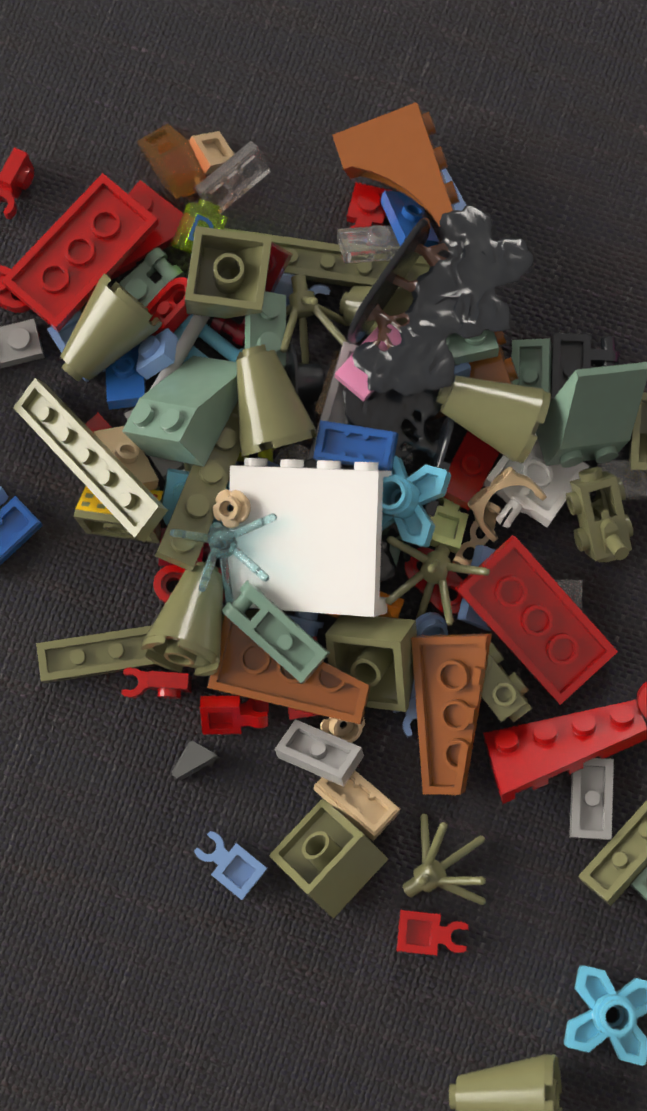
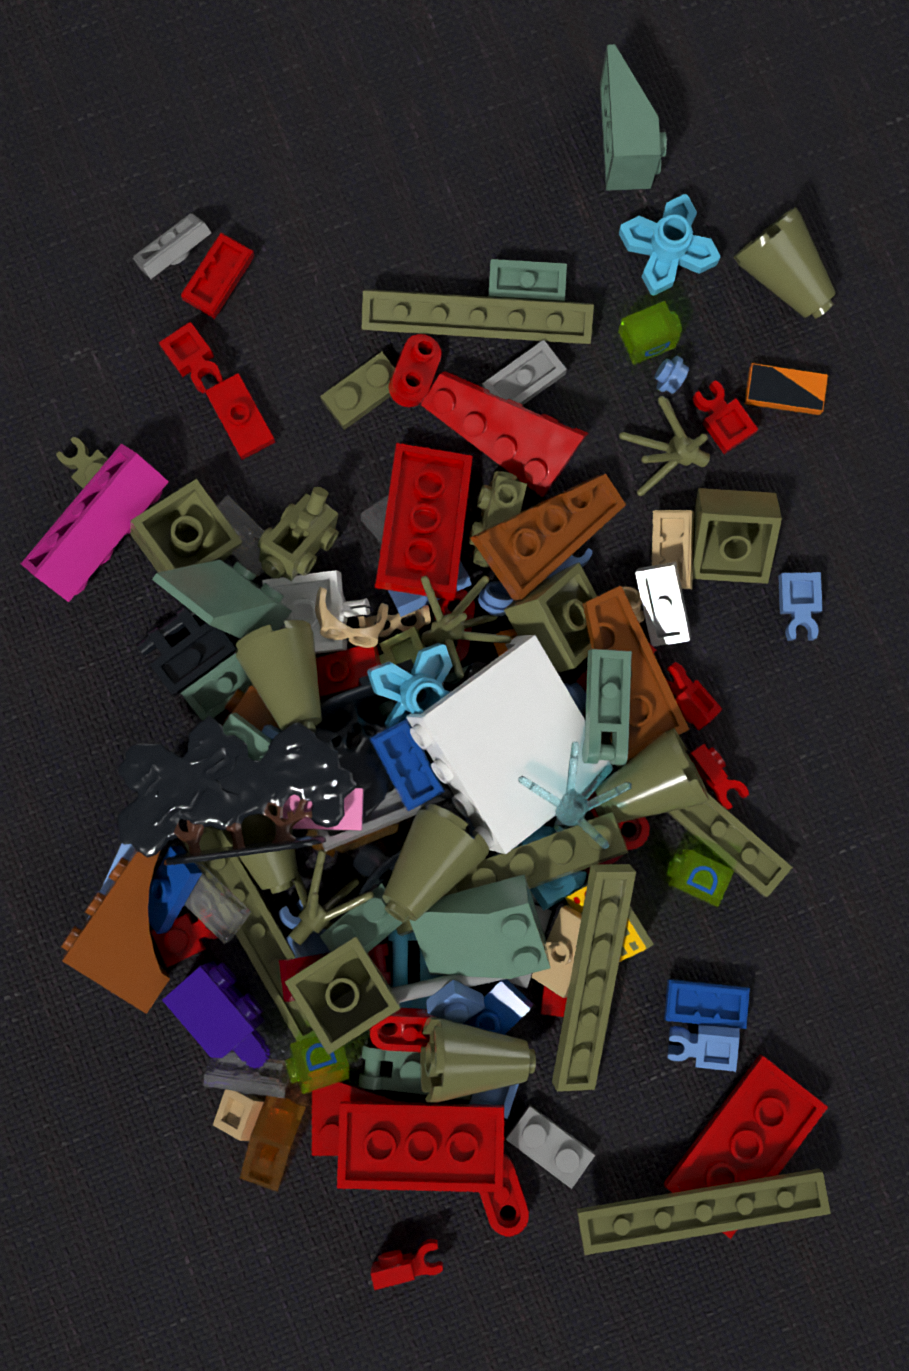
camera: 135 degrees left, 5 degrees up
dark grey slope [171,741,220,781] -> none
tan plate [213,489,251,528] -> none
none -> dark purple hinge [162,961,272,1070]
none -> clear neon green brick [618,301,682,365]
none -> medium blue plate [654,356,689,394]
none -> clear neon green brick [667,850,735,907]
none -> tile [744,363,828,415]

